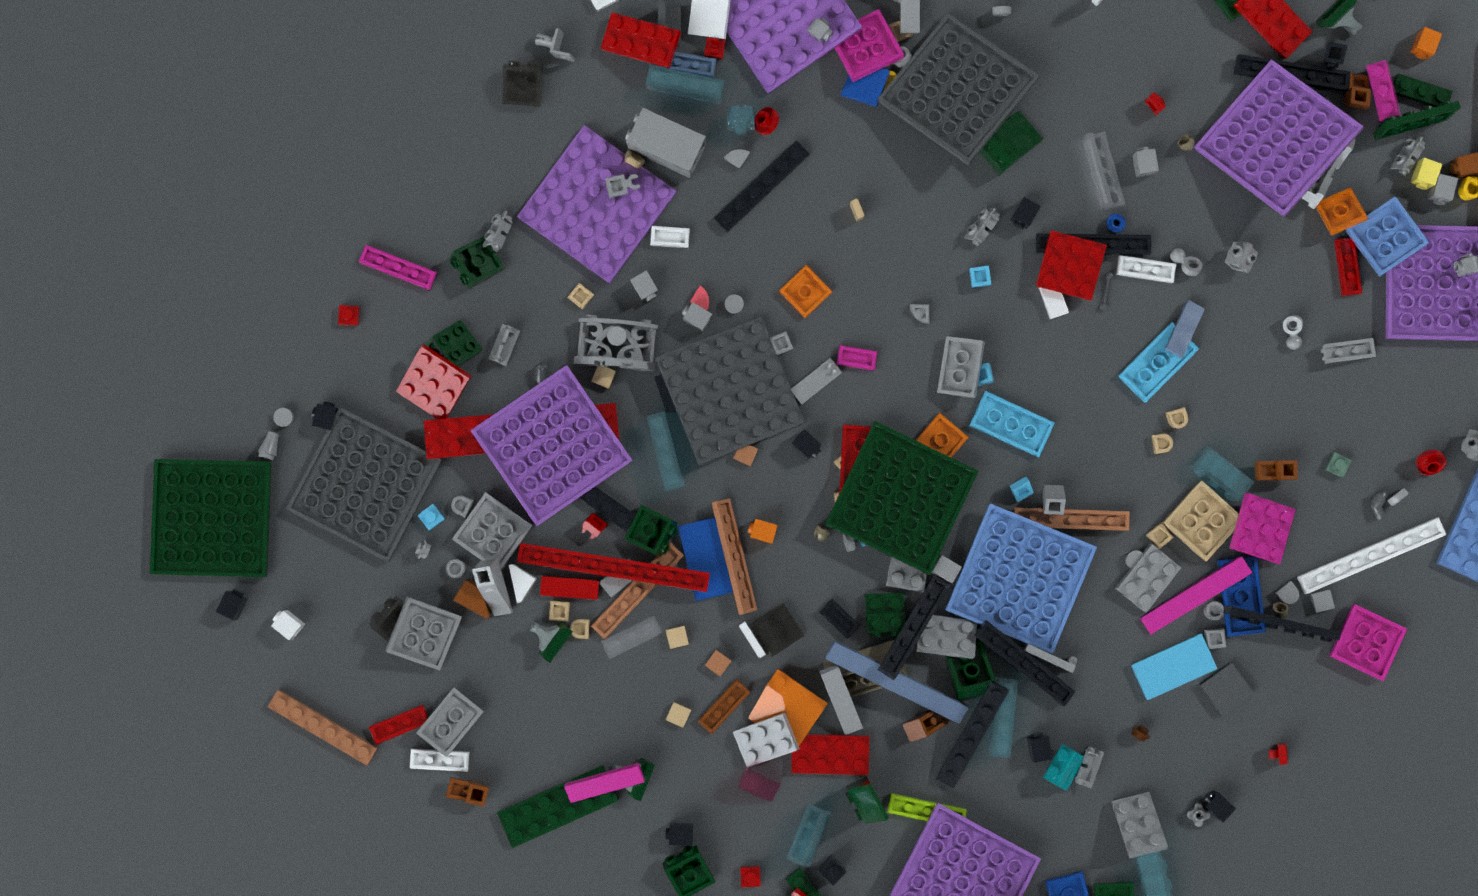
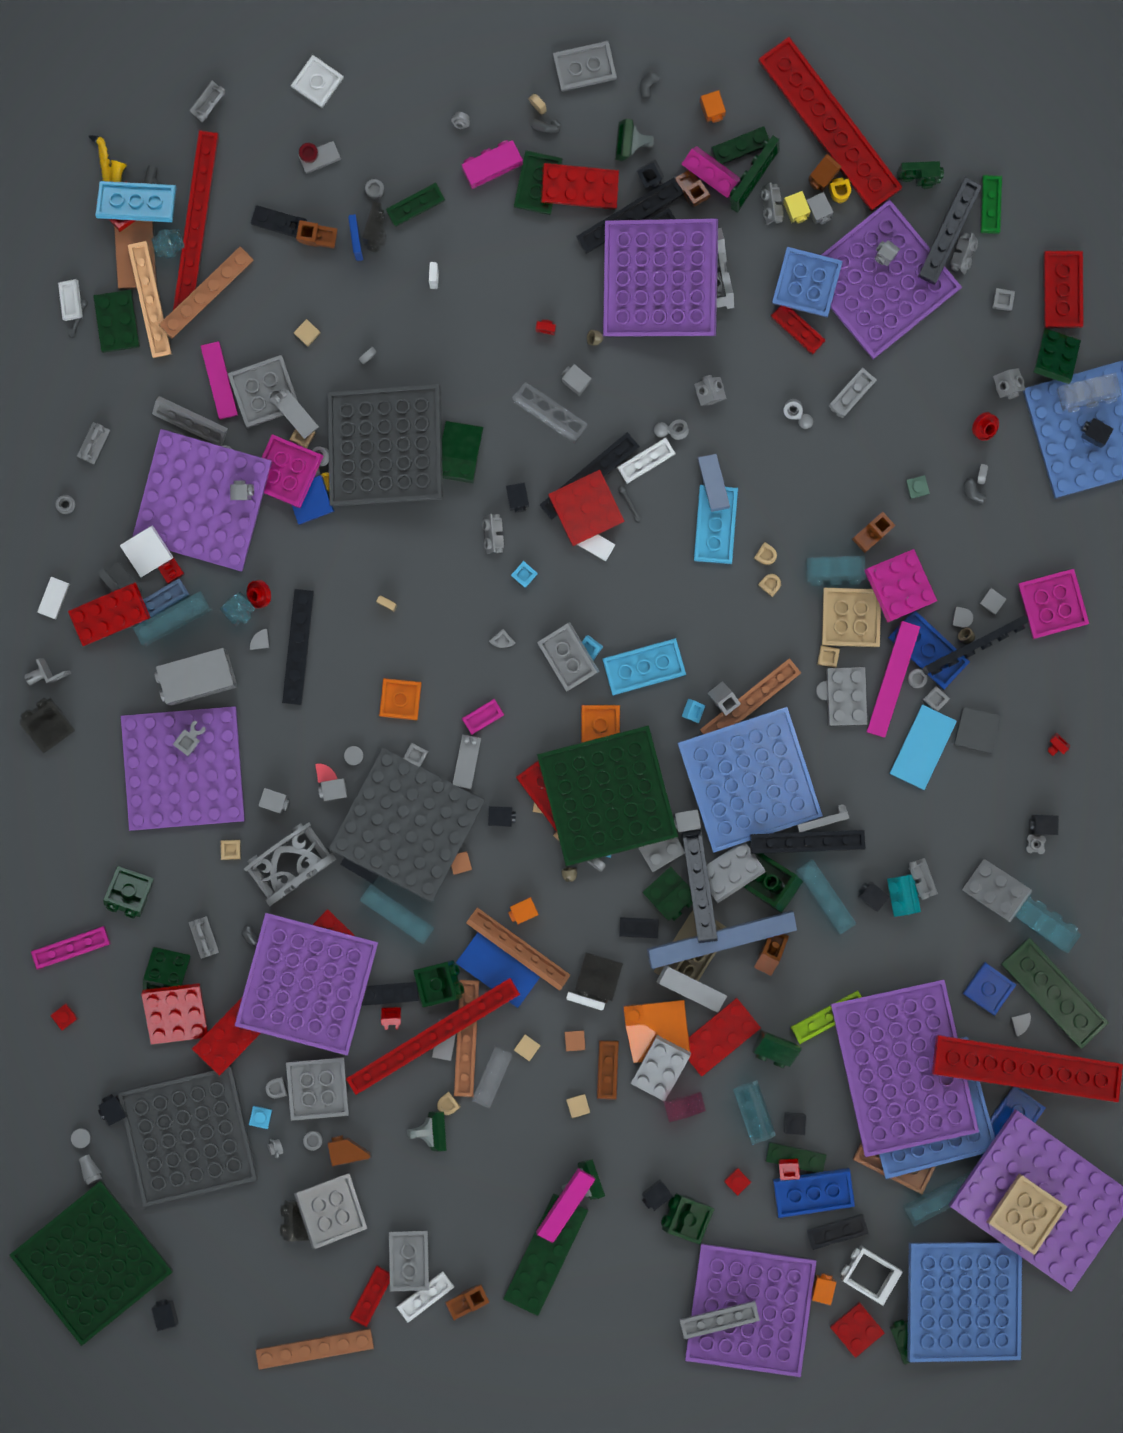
camera: 40 degrees left, 0 degrees up
white brick [271,610,305,640] -> none
light grey slope [472,558,513,616] -> none
light grey hinge [483,211,513,251] -> none
white slope [509,564,537,603] -> none
red tile [540,576,599,600] -> none
tan tile [549,601,570,621] -> none
tan tile [591,366,616,389] -> none
light grey tile [607,326,627,346] -> none
tan tile [625,149,645,168] -> none
white tile [650,226,690,248] -> none
black plate [936,680,1009,788] -> none
blue plate [1106,214,1126,233] -> none
reddish brown plate [1131,725,1150,742] -> none
white tile [1297,517,1446,594] -> none
orange tile [1316,187,1368,236] -> none

